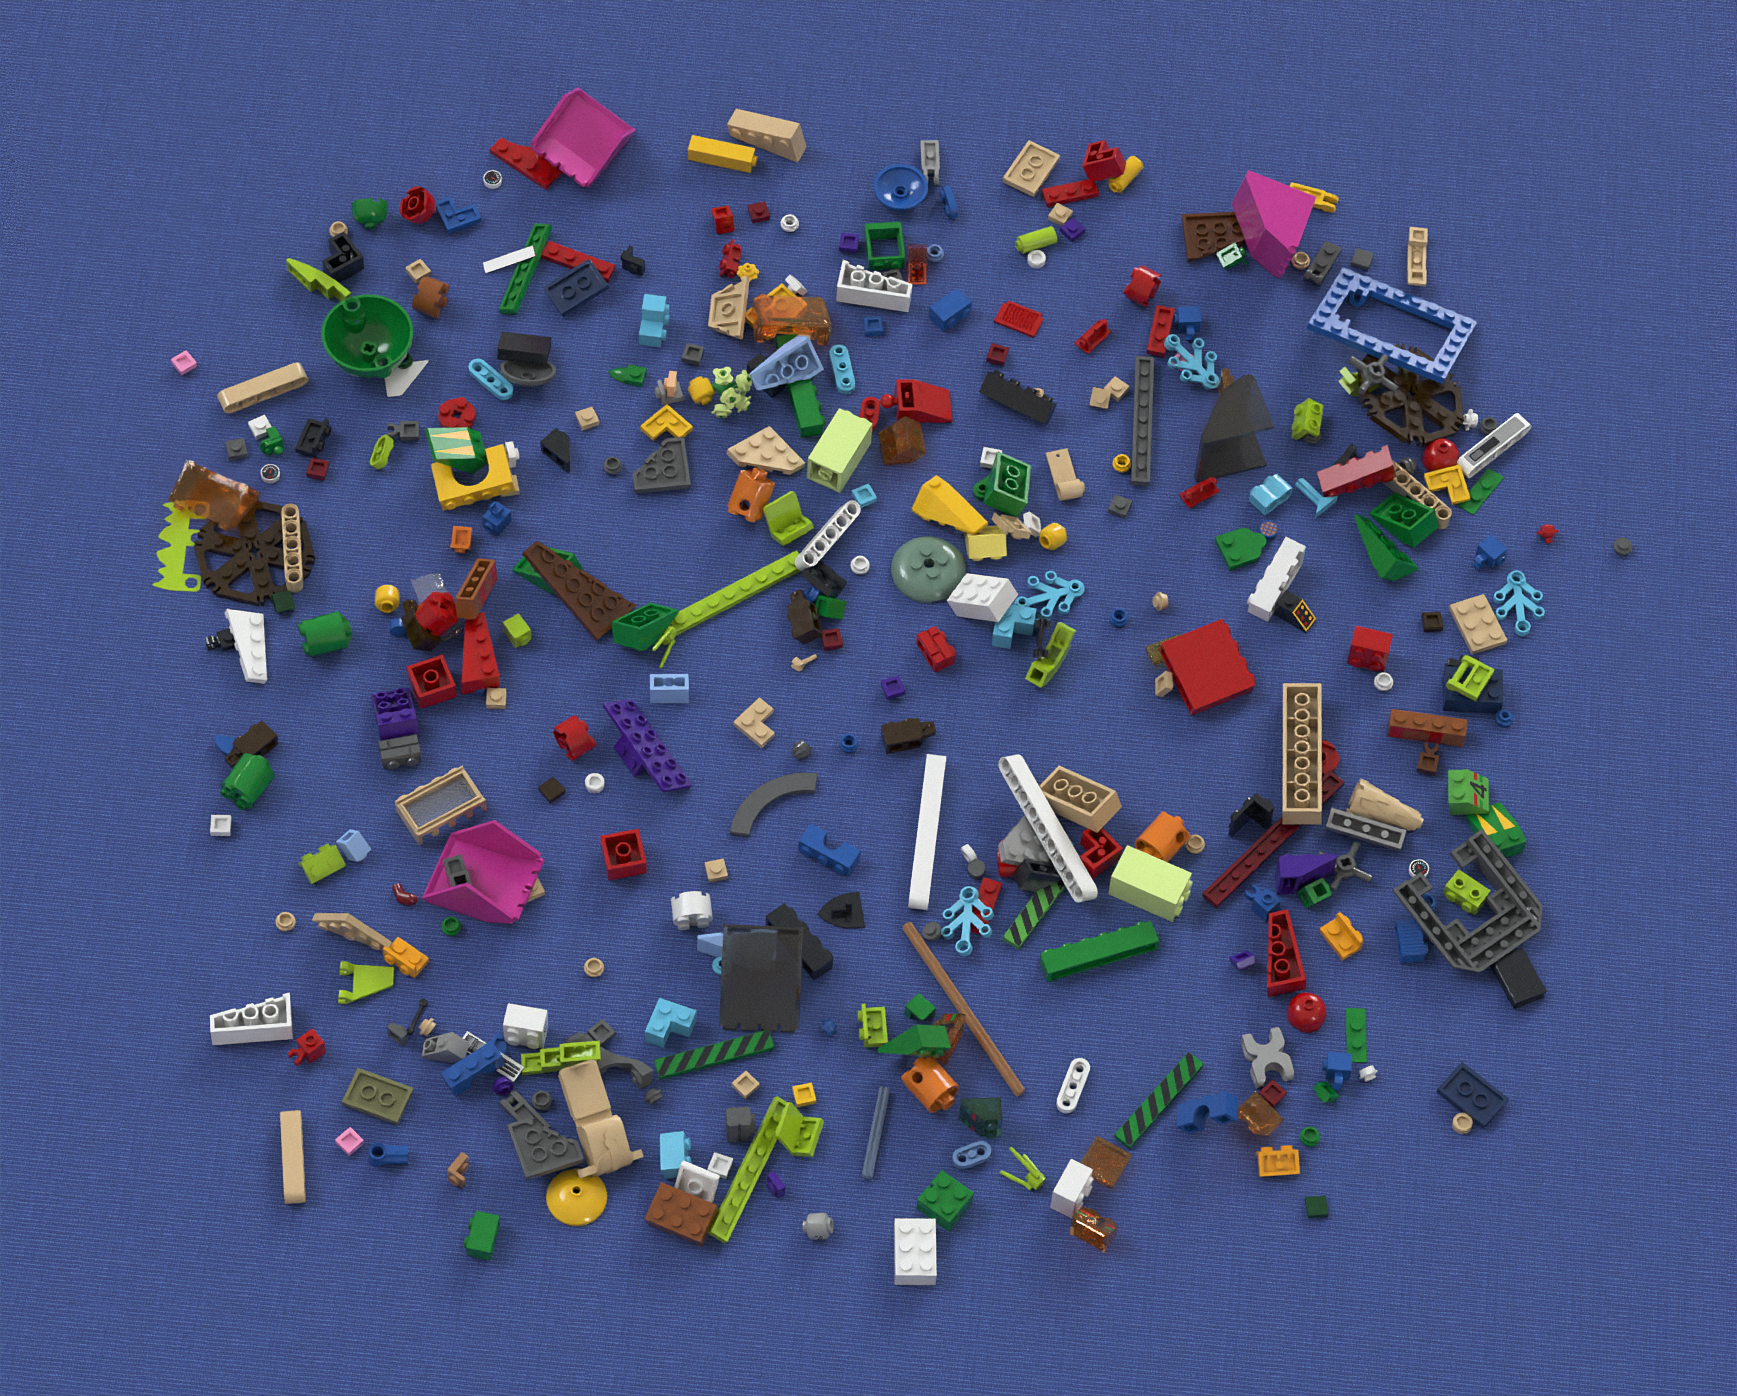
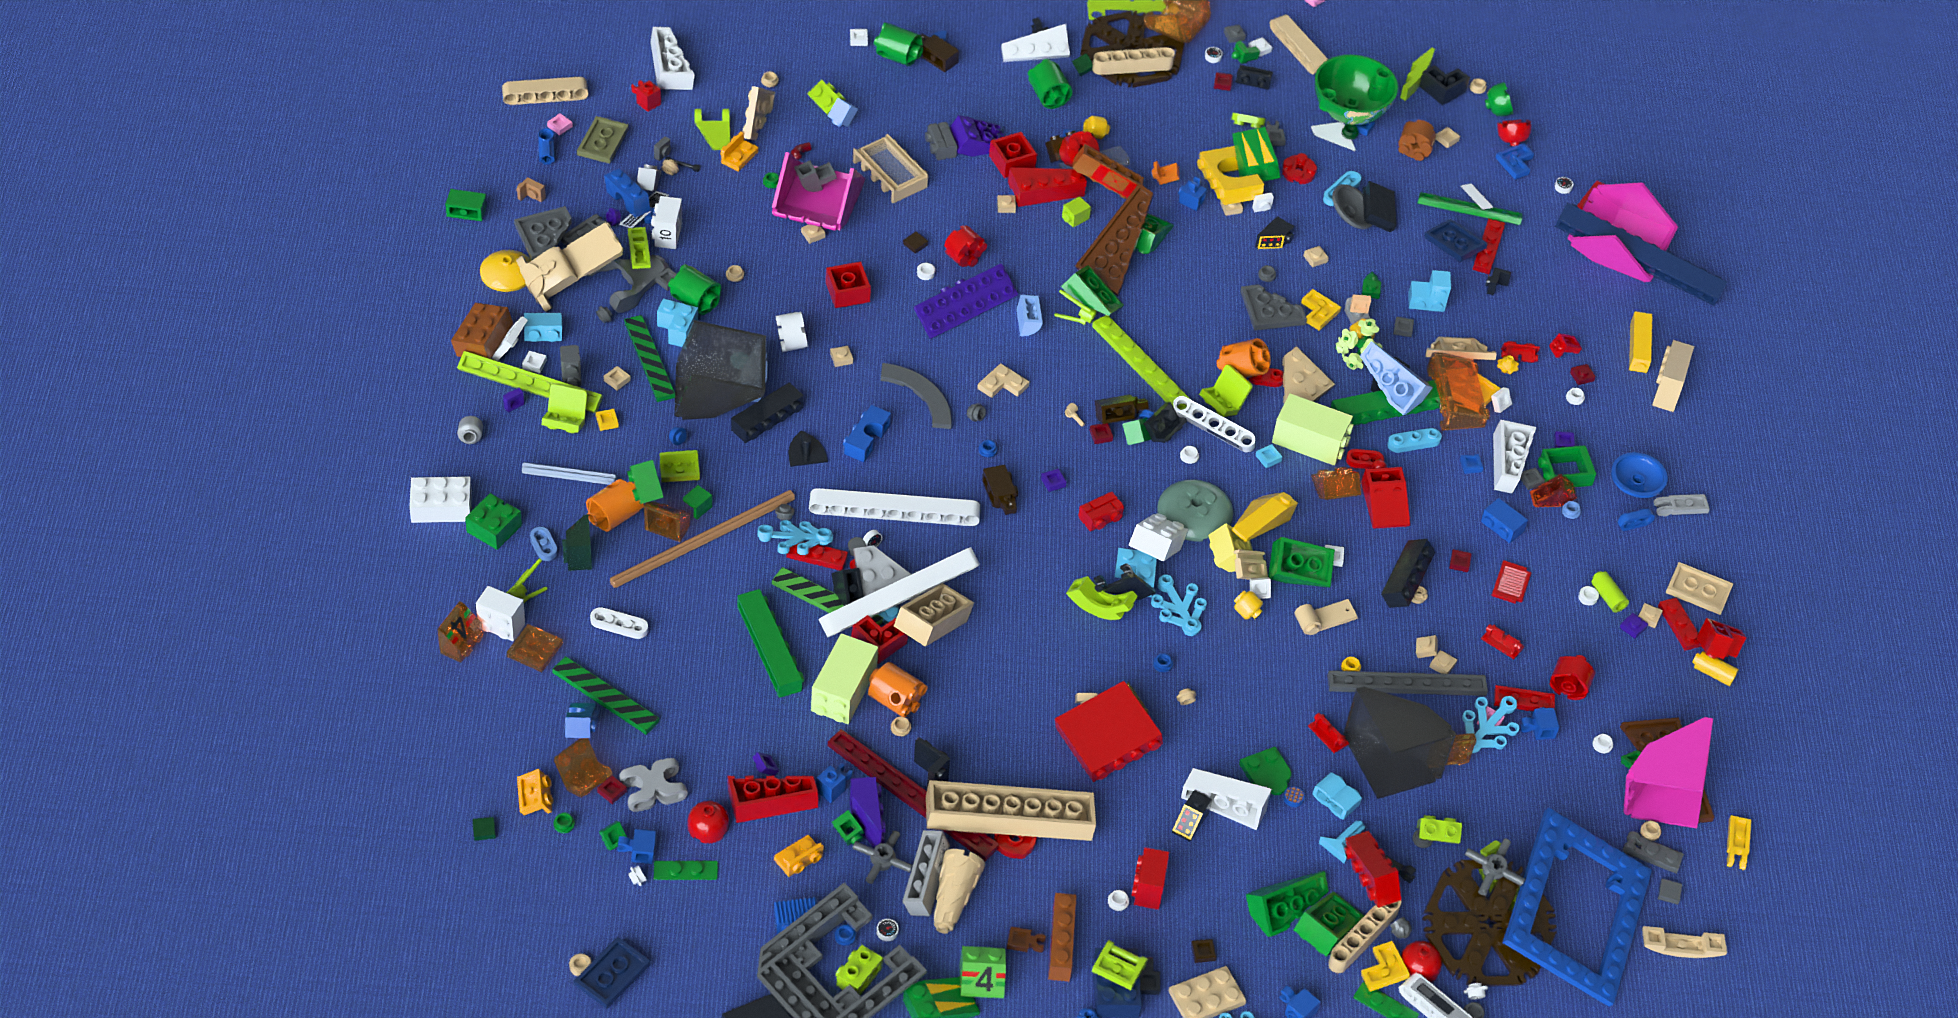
camera: 85 degrees right, 10 degrees down
dark grey plate [1108,494,1132,519] -> none
none -> green cylinder [668,264,722,315]
none -> dark blue brick [1555,203,1727,306]
none -> white plate [1593,734,1613,753]

